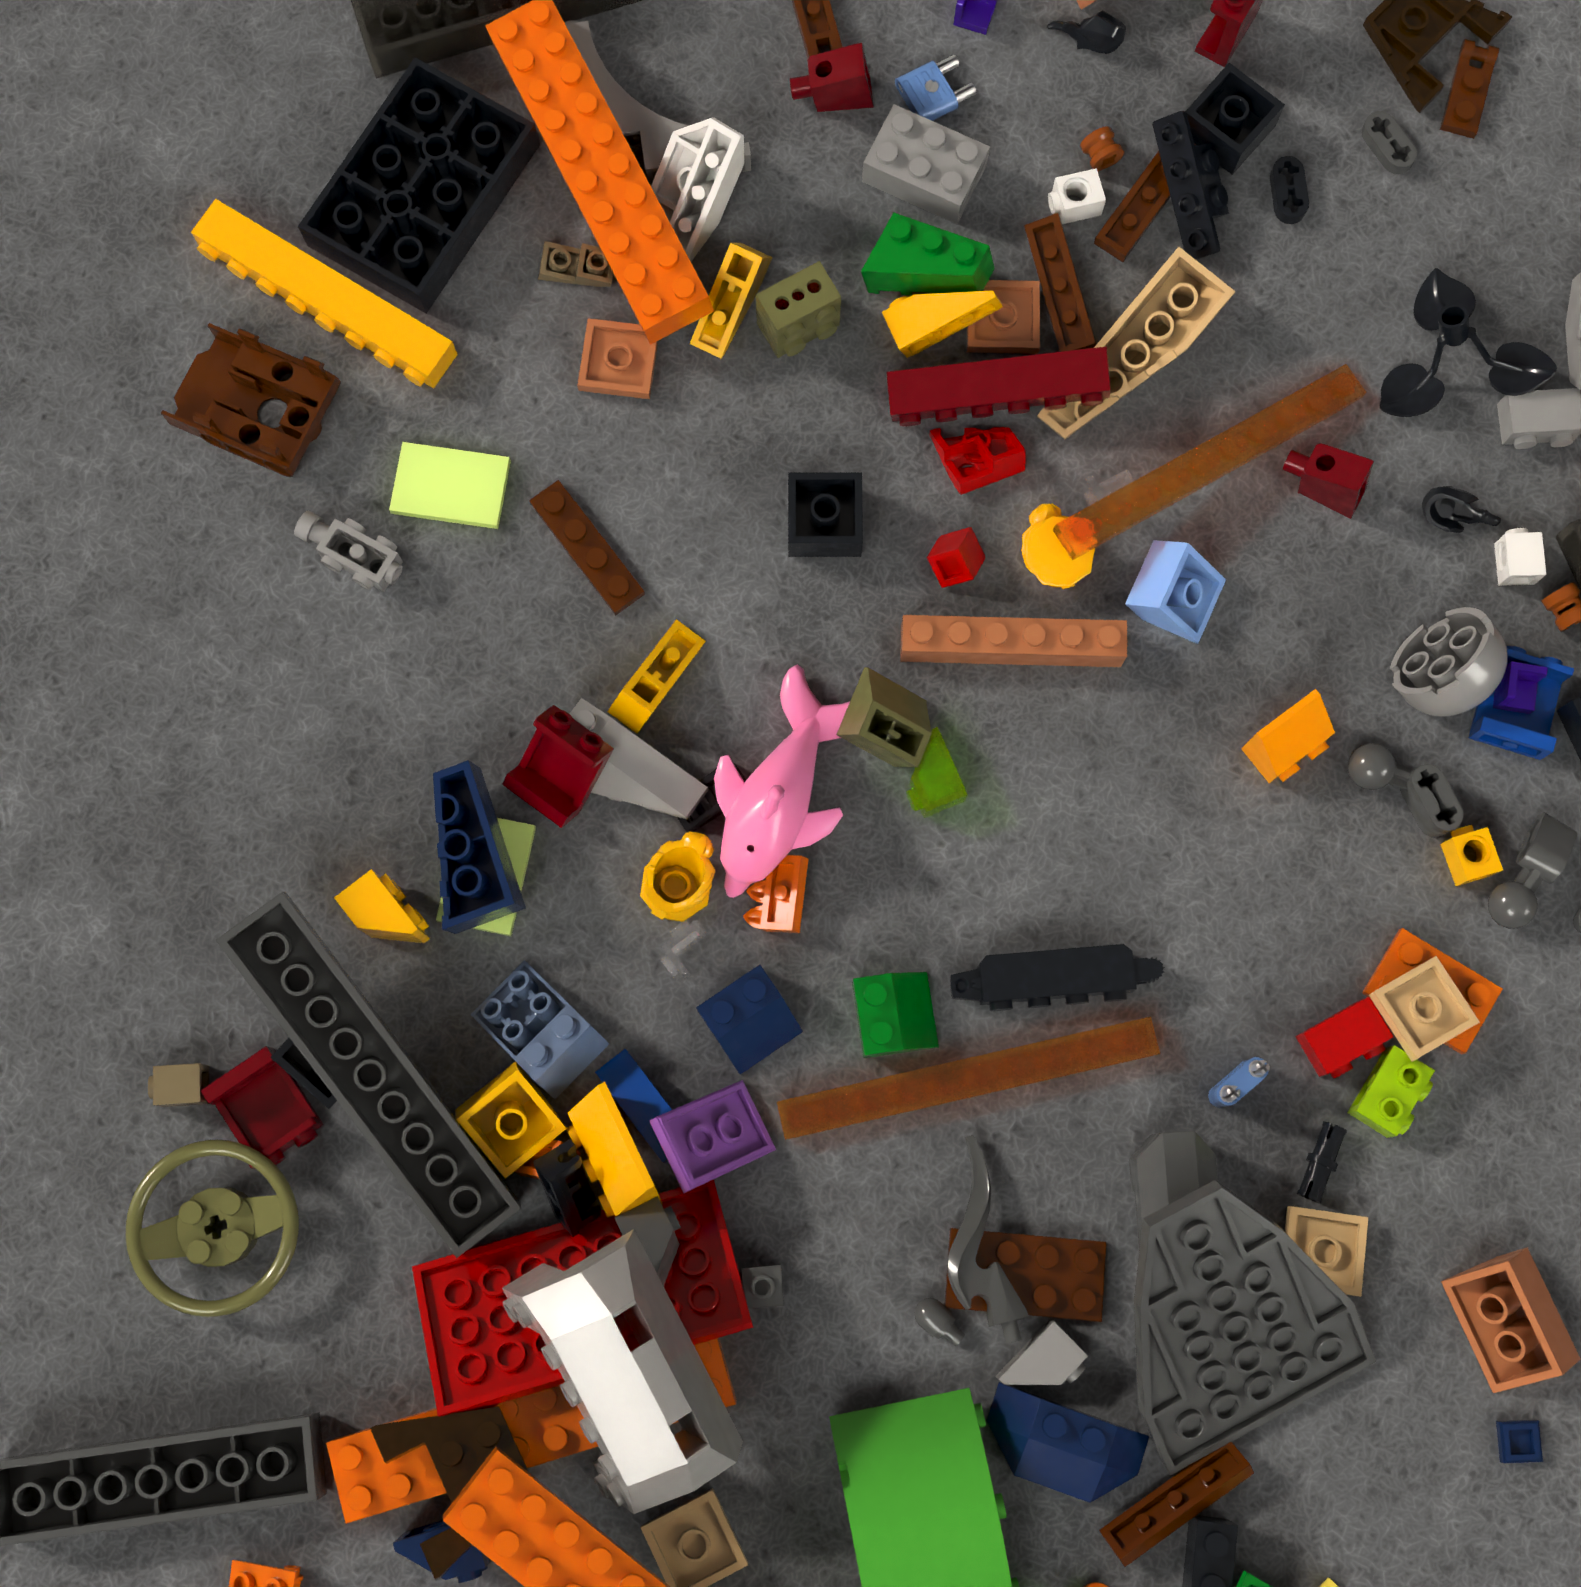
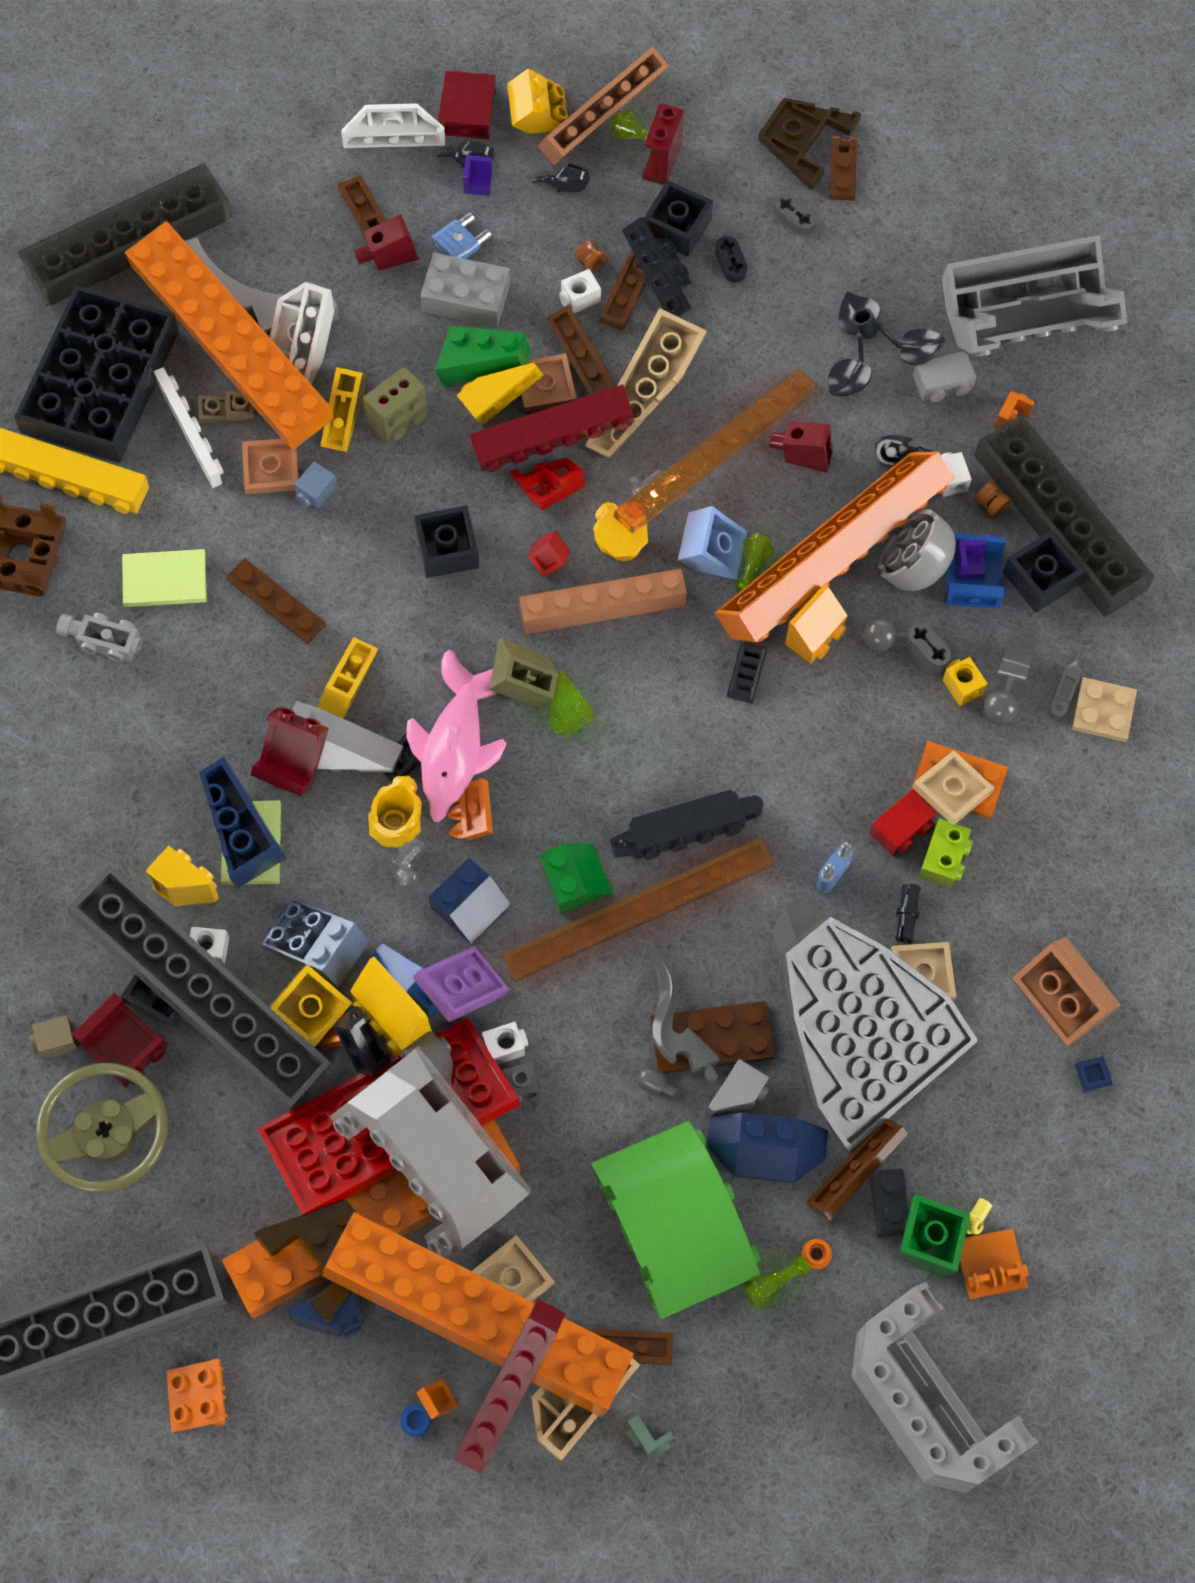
camera: 15 degrees left, 10 degrees down
none -> white plate [154,367,224,488]
none -> white brick [190,927,229,966]
none -> sand blue brick [294,461,337,510]
none -> white brick [482,1022,529,1065]
none -> brick [714,451,954,642]
none -> black slope [726,641,768,704]
none -> clear neon green piece [735,533,774,592]

